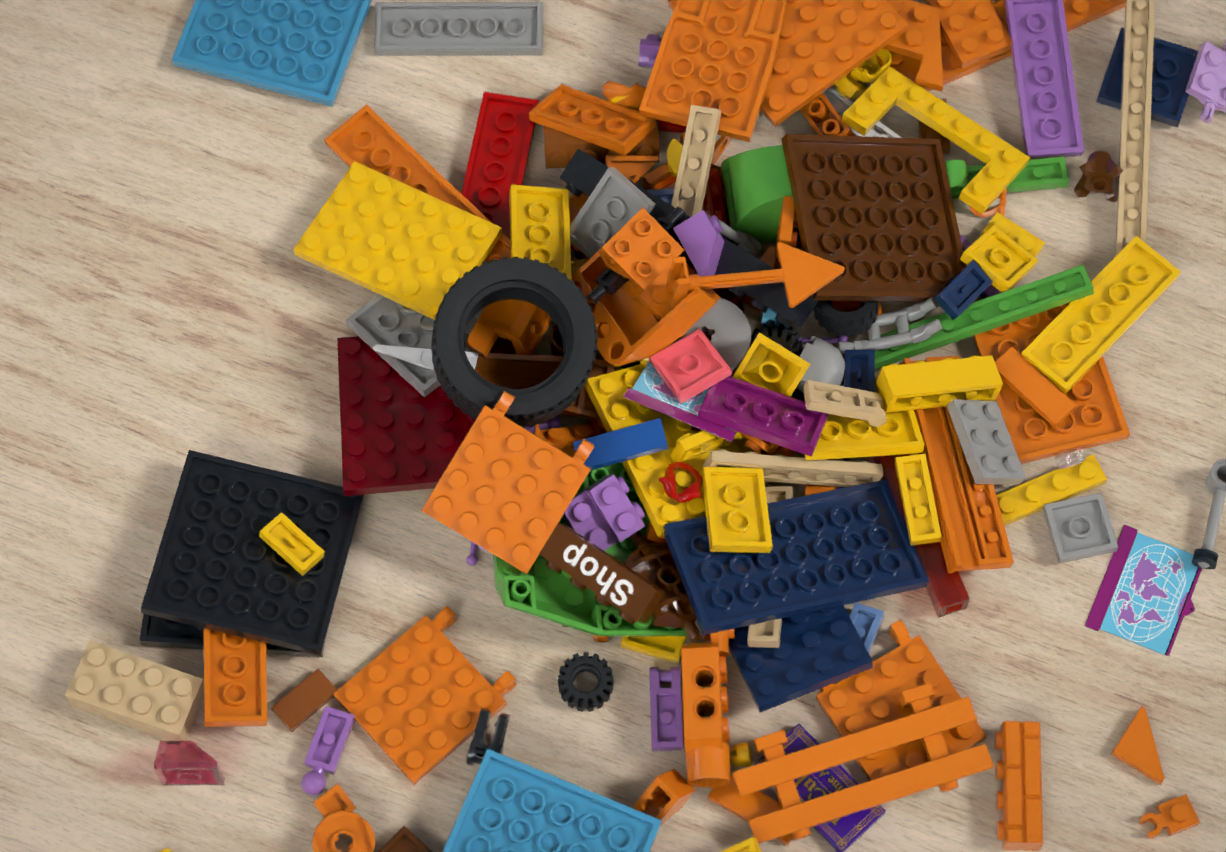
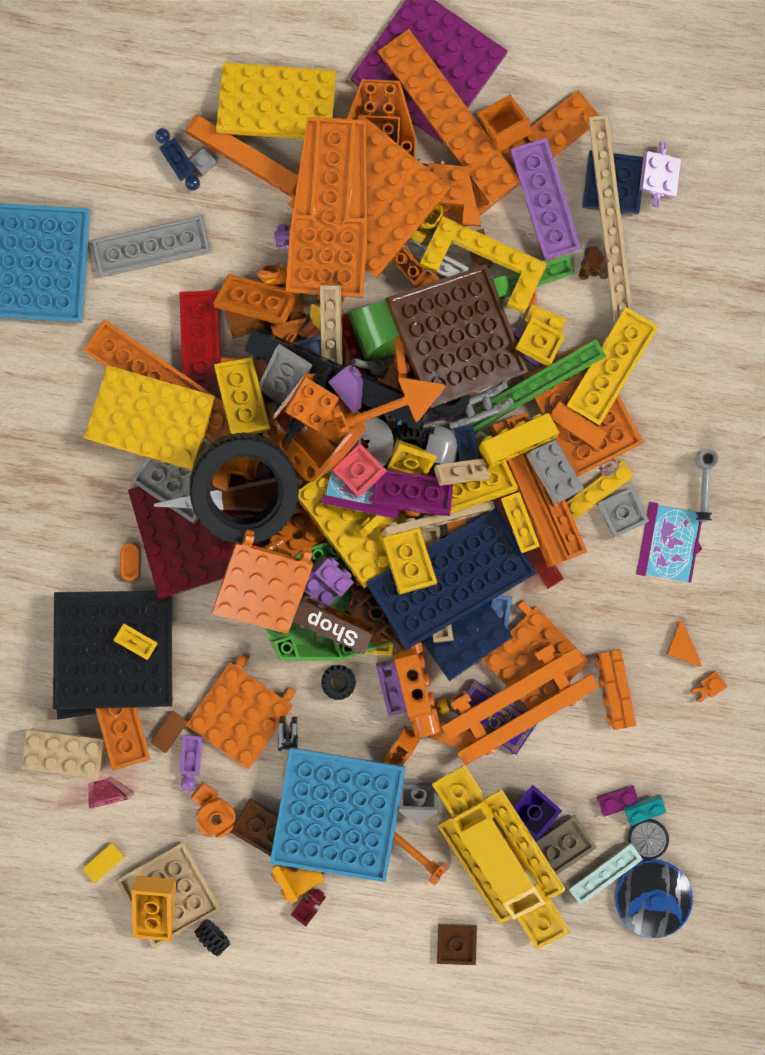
camera: 15 degrees left, 20 degrees up
blue tile [573,418,669,471] -> none
red piece [658,462,702,503] -> none
dark blue plate [933,260,992,320] -> none
none -> orange tile [120,543,141,581]

